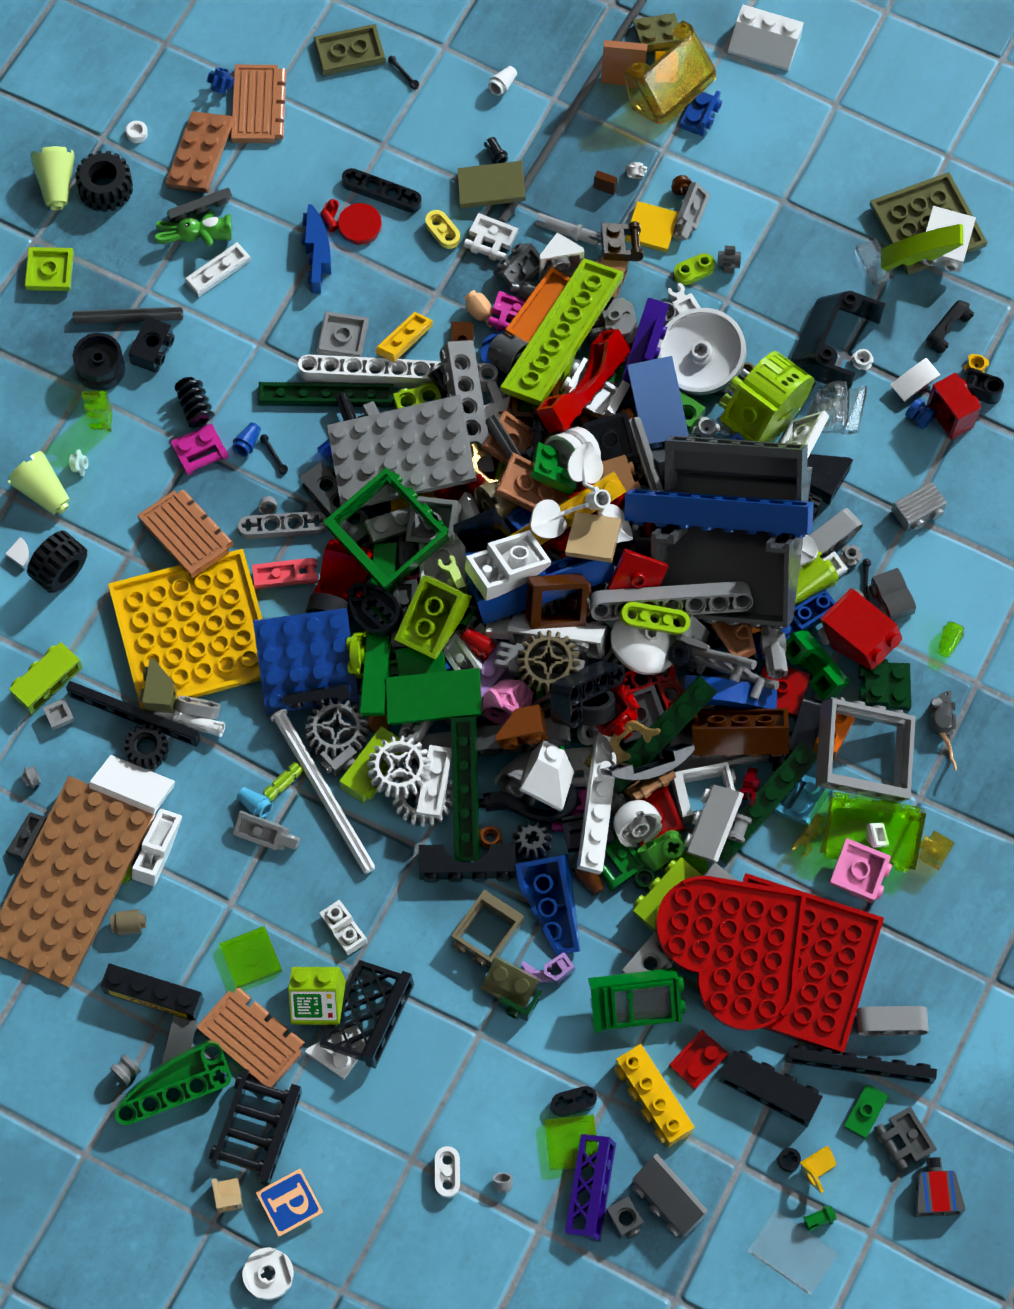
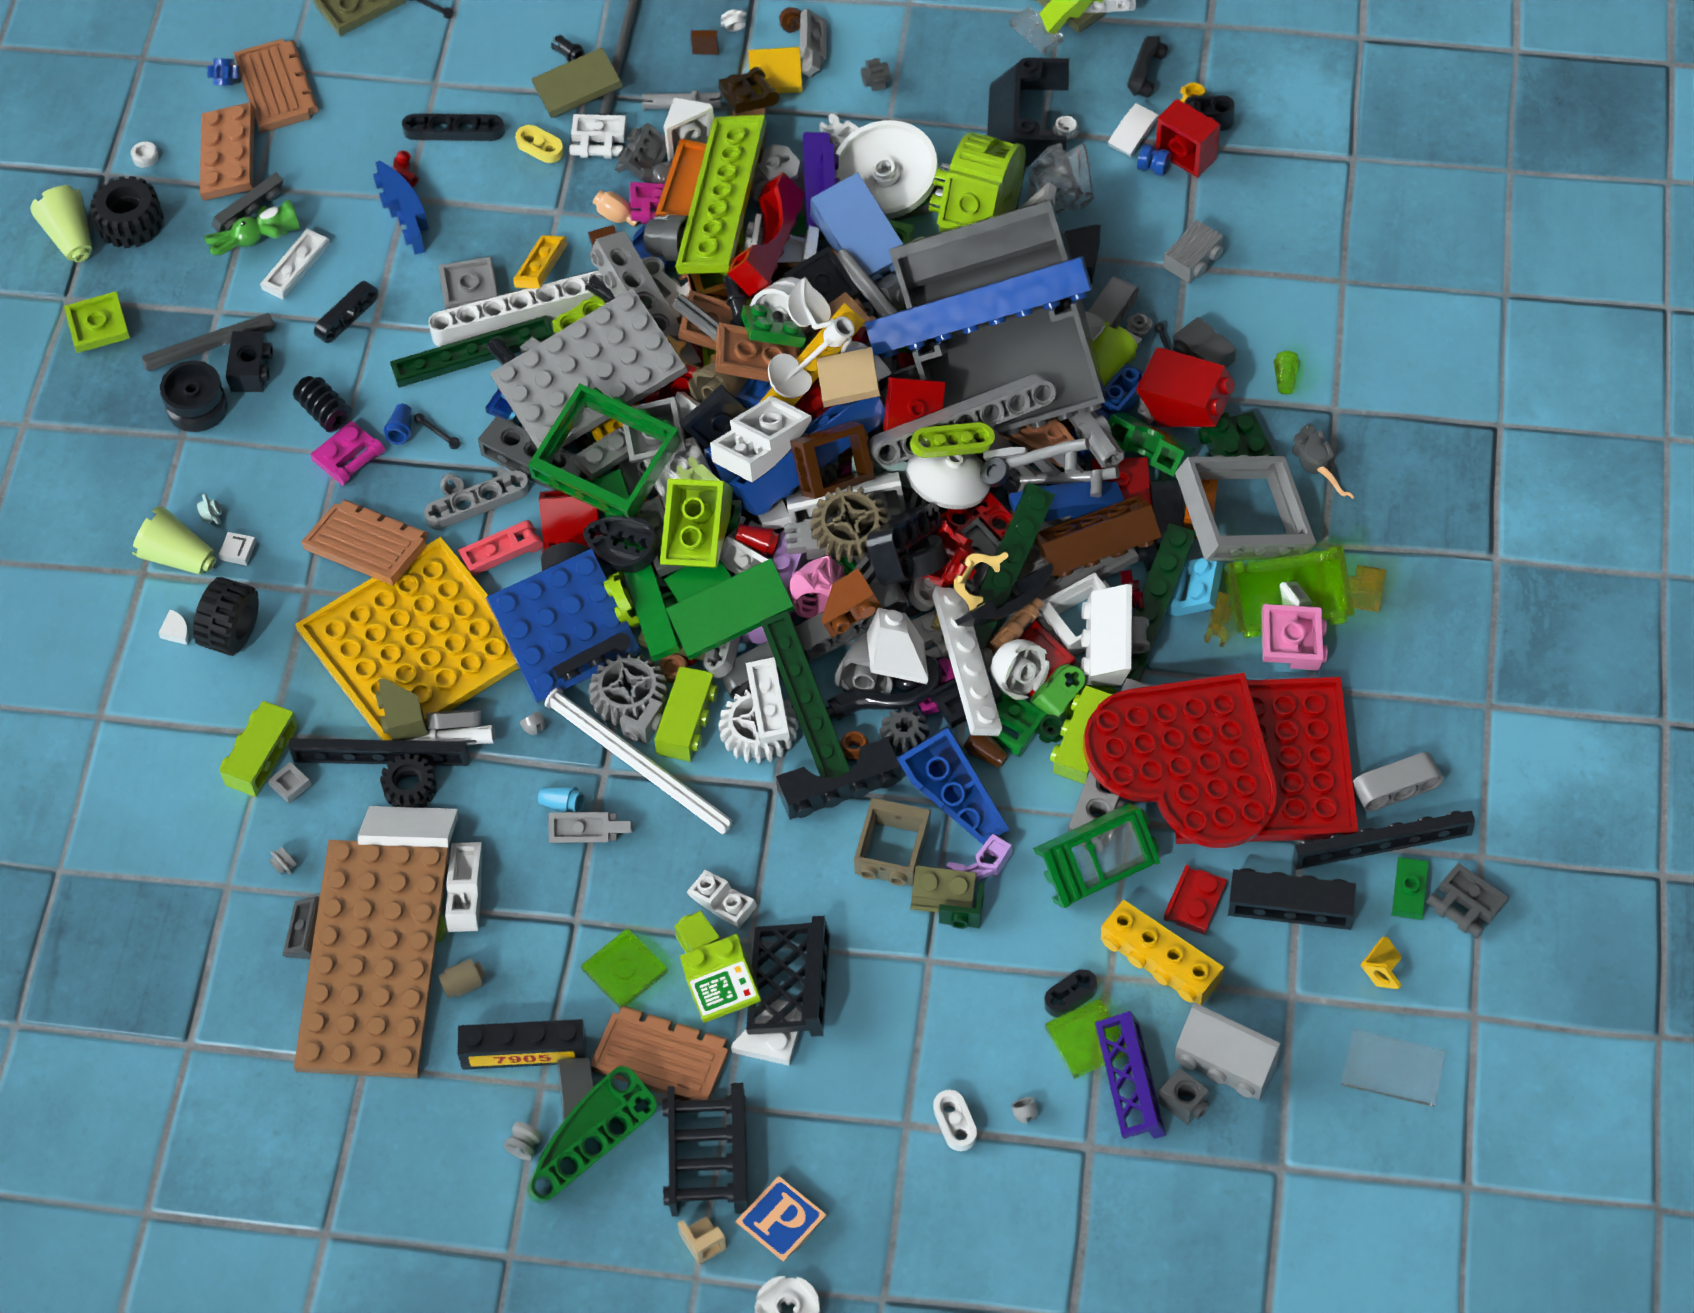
camera: 15 degrees left, 10 degrees down
clear neon green hinge [82,391,113,432] -> none
lime axle [263,762,303,801] -> none
red tile [338,203,382,245] -> none
white gear [367,735,432,800] -> none
lime plate [673,253,716,285] -> none
black bush [778,1148,801,1172] -> none
green pin [803,1205,837,1232] -> none
torso [914,1157,966,1217] -> none
none -> white tile [218,532,256,566]
none -> black beam [314,281,378,343]
none -> light grey hinge [519,710,545,735]
none -> lime brick [674,910,720,953]

